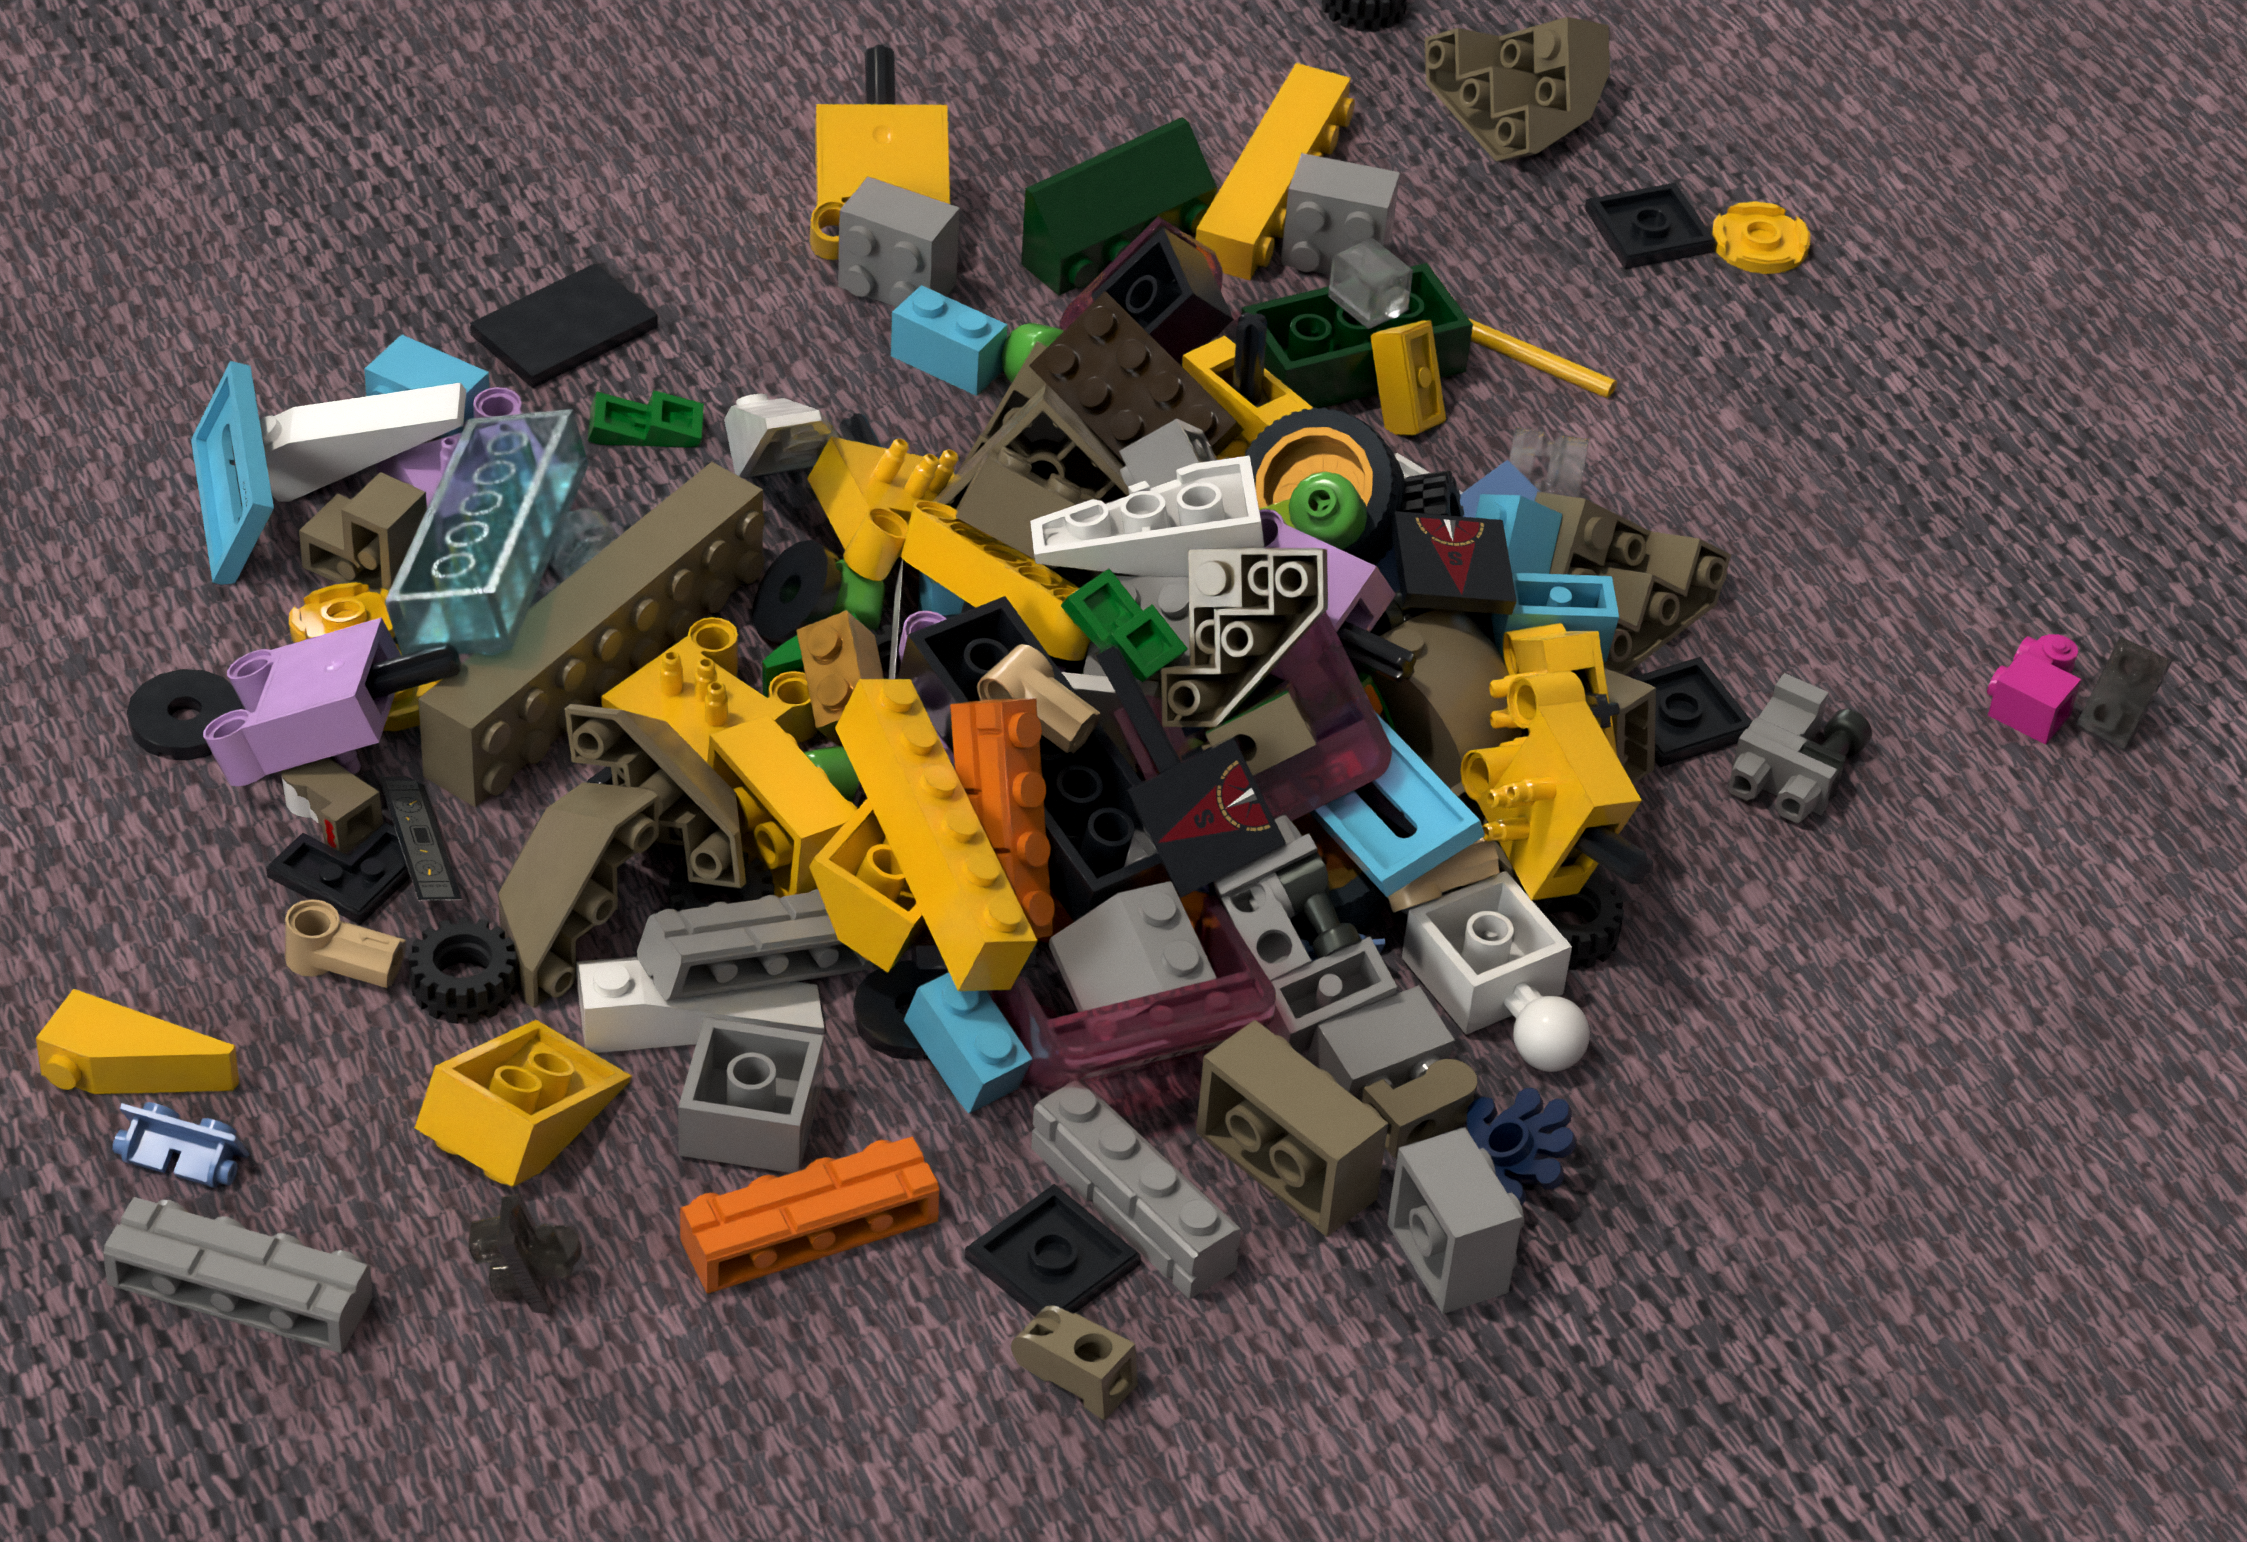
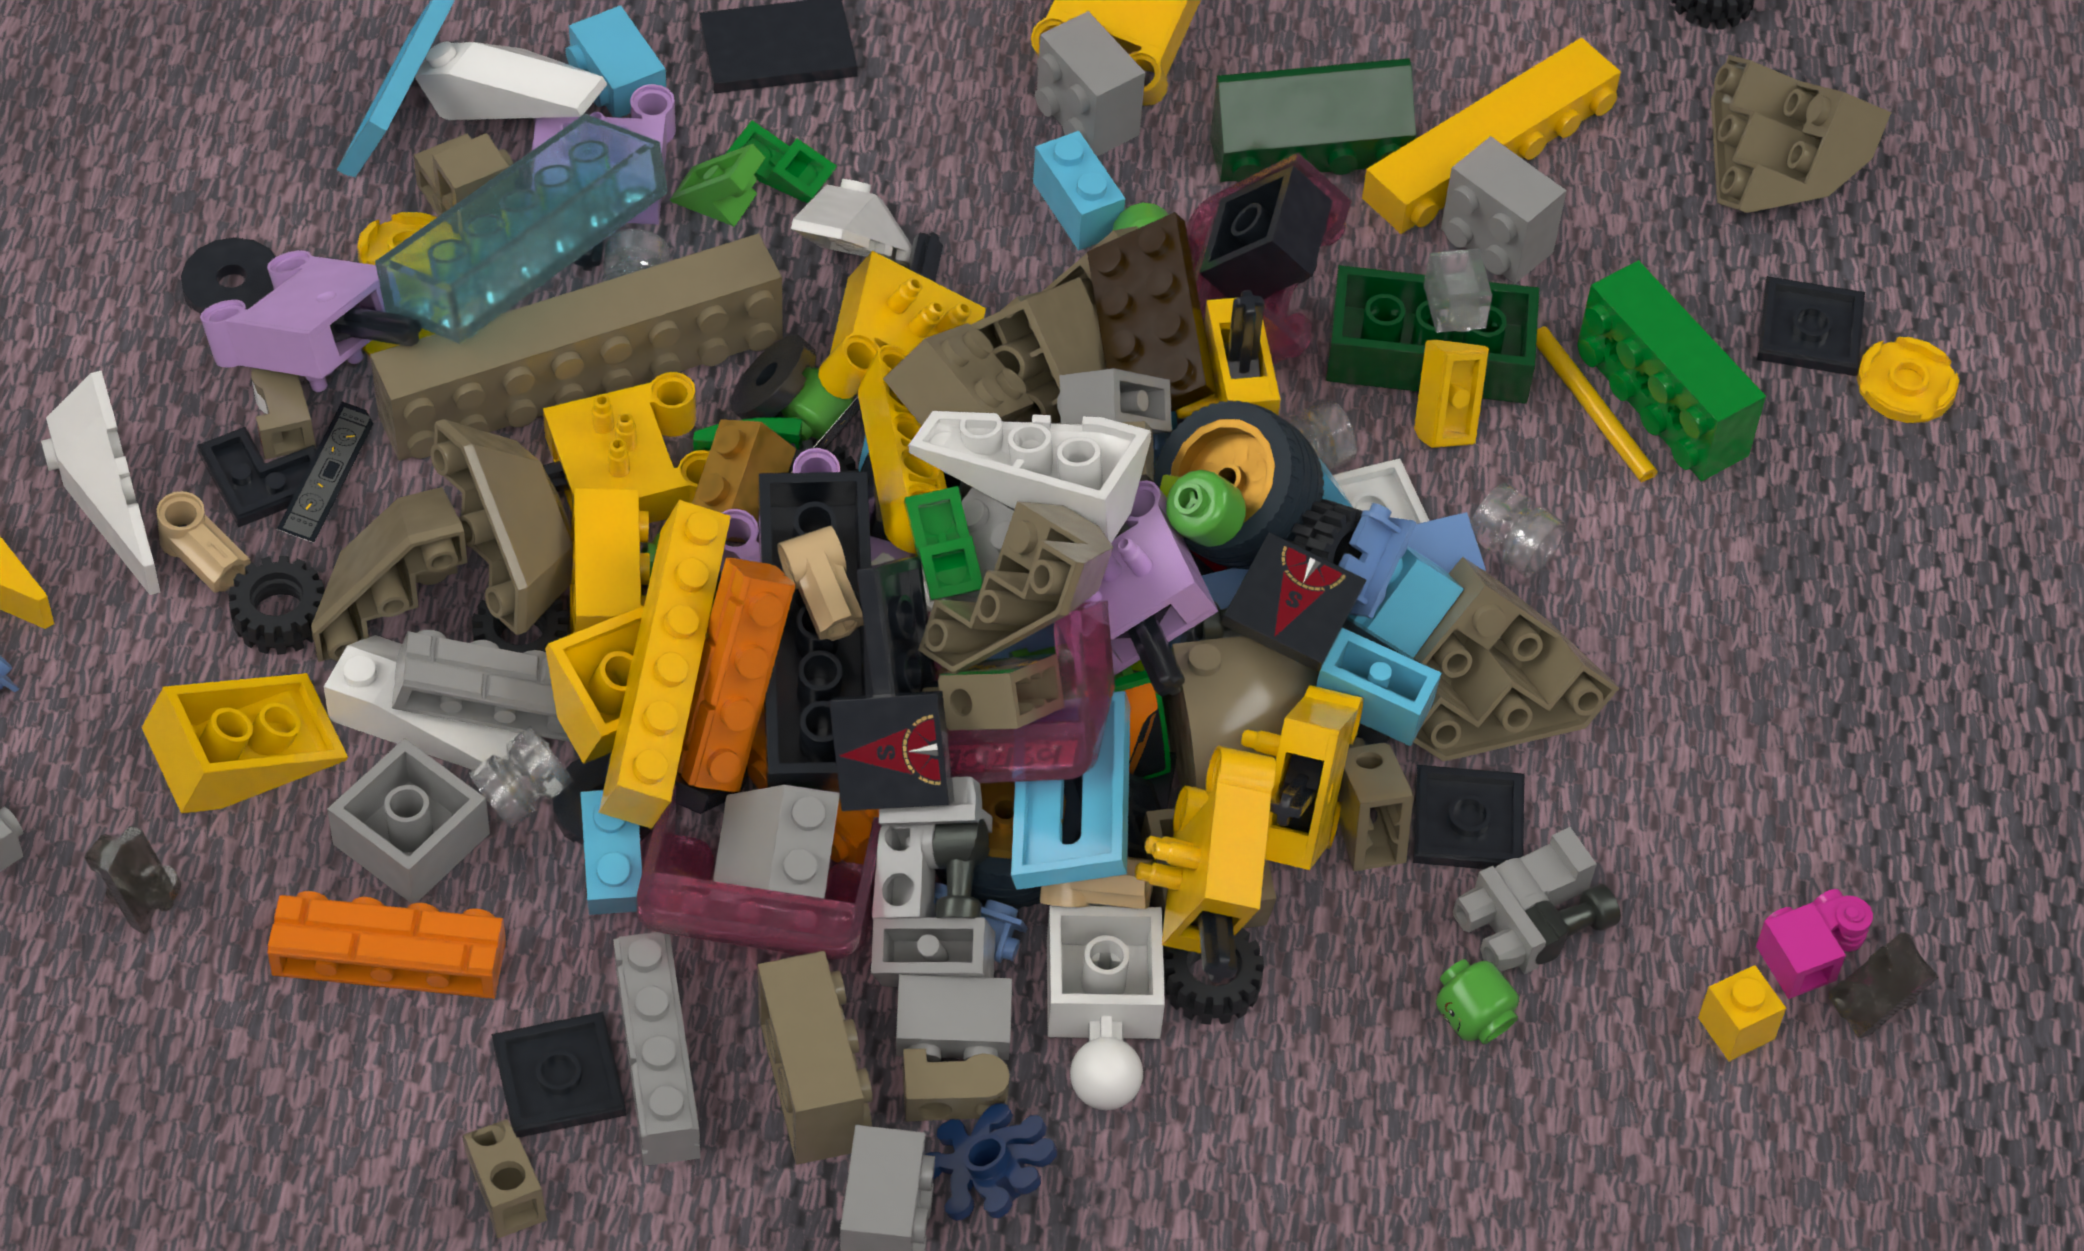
camera: 30 degrees right, 10 degrees up
none -> white wedge [41,371,160,595]
none -> clear wheel [469,726,574,829]
none -> bright green slope [670,144,765,227]
none -> medium blue hinge [1339,503,1416,618]
none -> bright green head [1436,959,1519,1045]
none -> green brick [1577,260,1766,482]
none -> yellow brick [1698,965,1786,1061]

